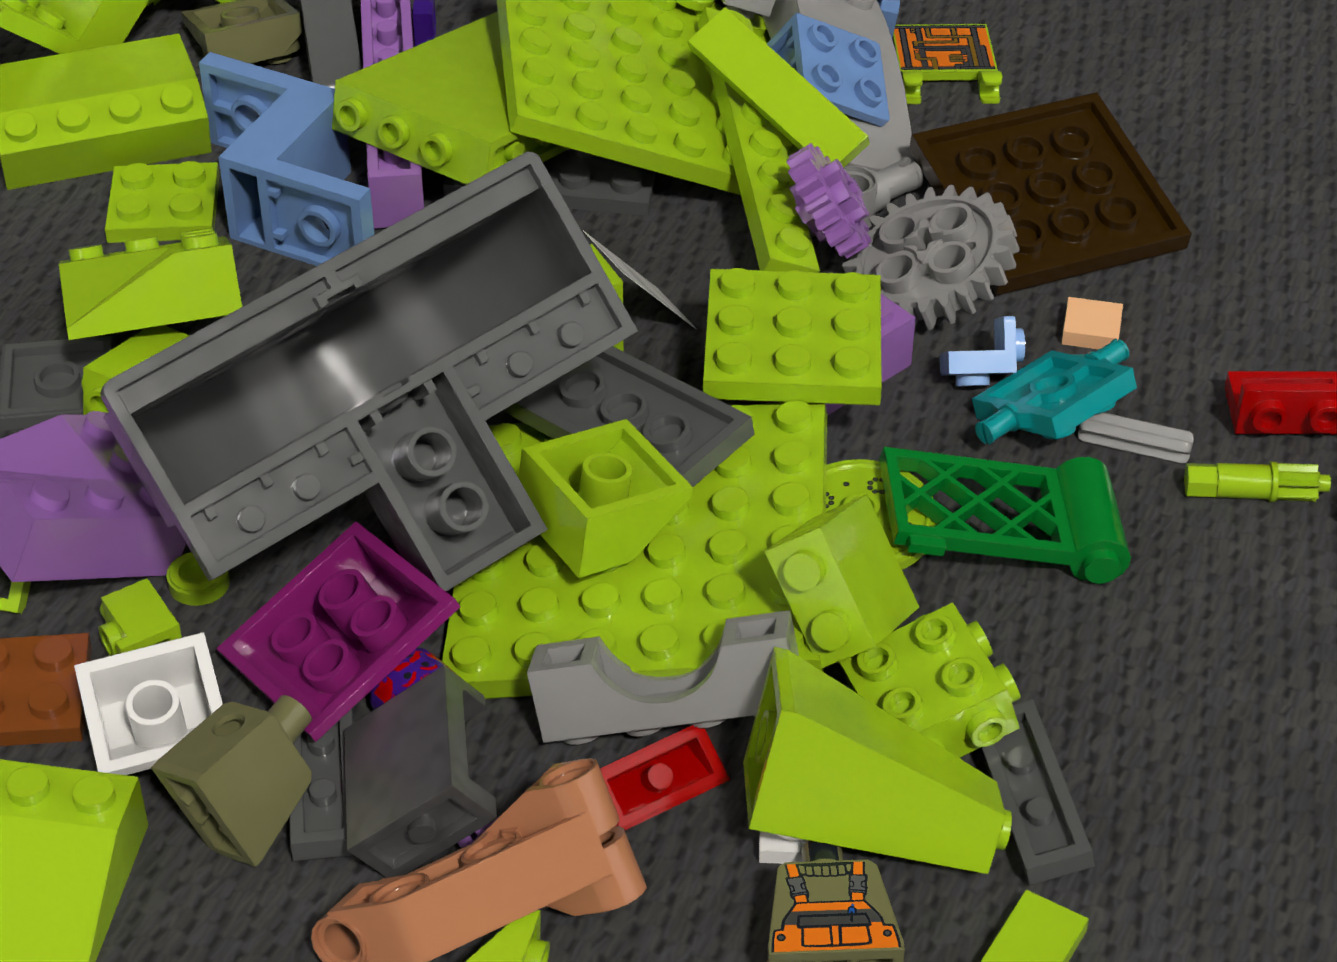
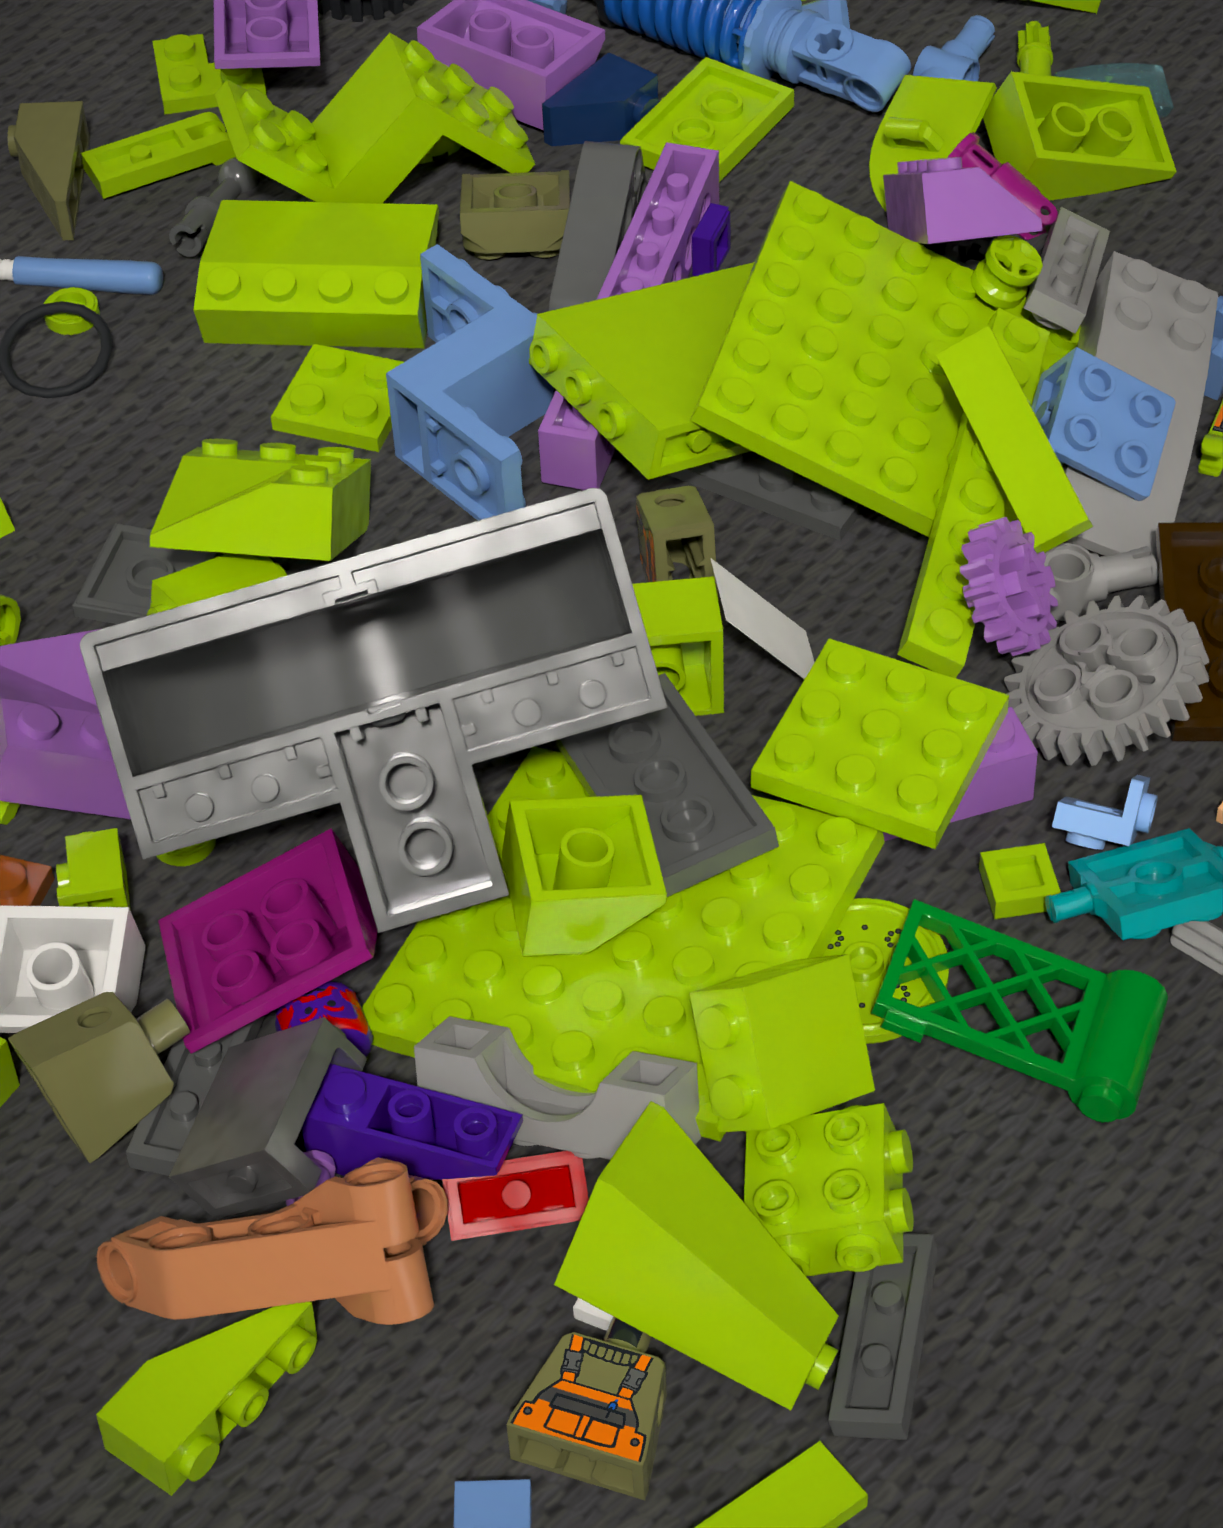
camera: 25 degrees right, 5 degrees up
none -> dark purple slope [301,1063,523,1180]
none -> lime plate [979,843,1061,919]

